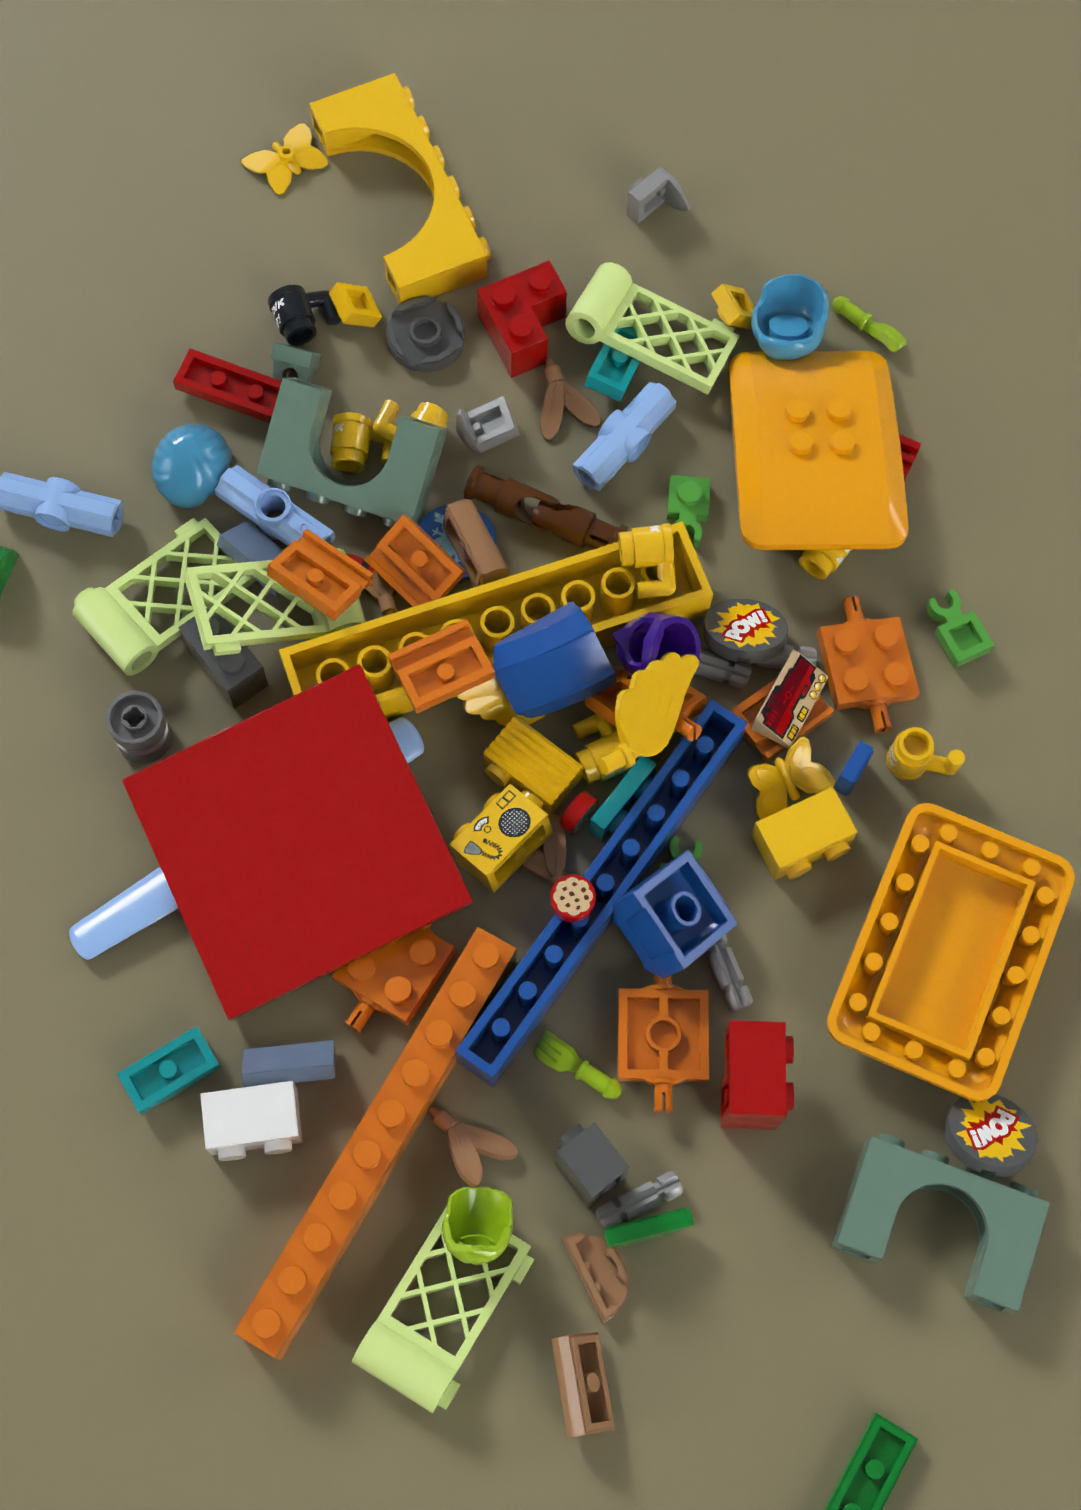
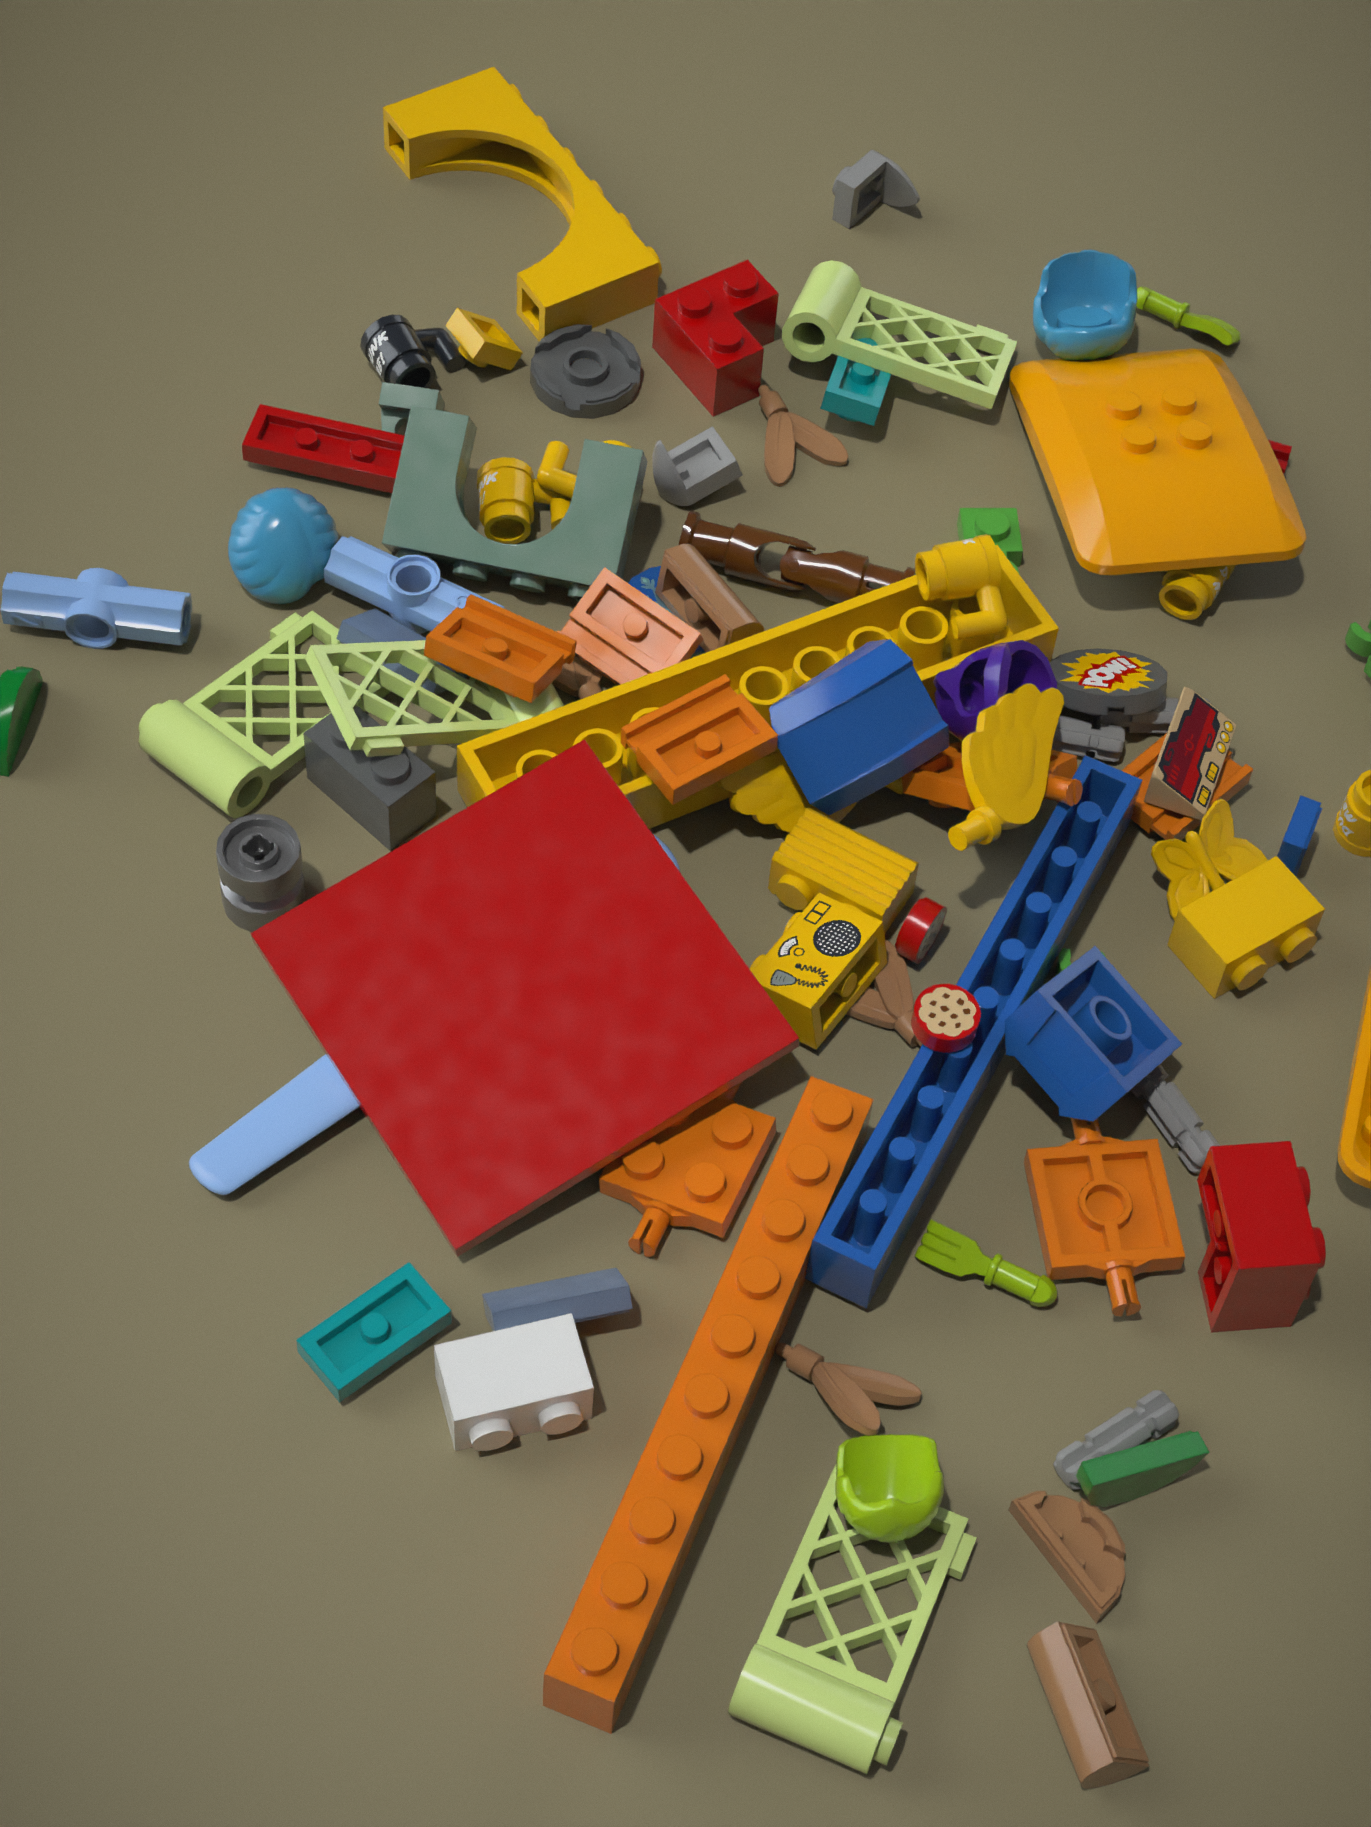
camera: 10 degrees left, 15 degrees down
yellow piece [241,123,328,195] -> none
dark grey brick [555,1122,630,1208] -> none
light blue piece [572,382,677,491] -> none
yellow piece [572,714,637,785] -> none
teal plate [588,757,657,842] -> none
yellow plate [711,283,754,330] -> none
orange plate [816,595,920,734] -> none

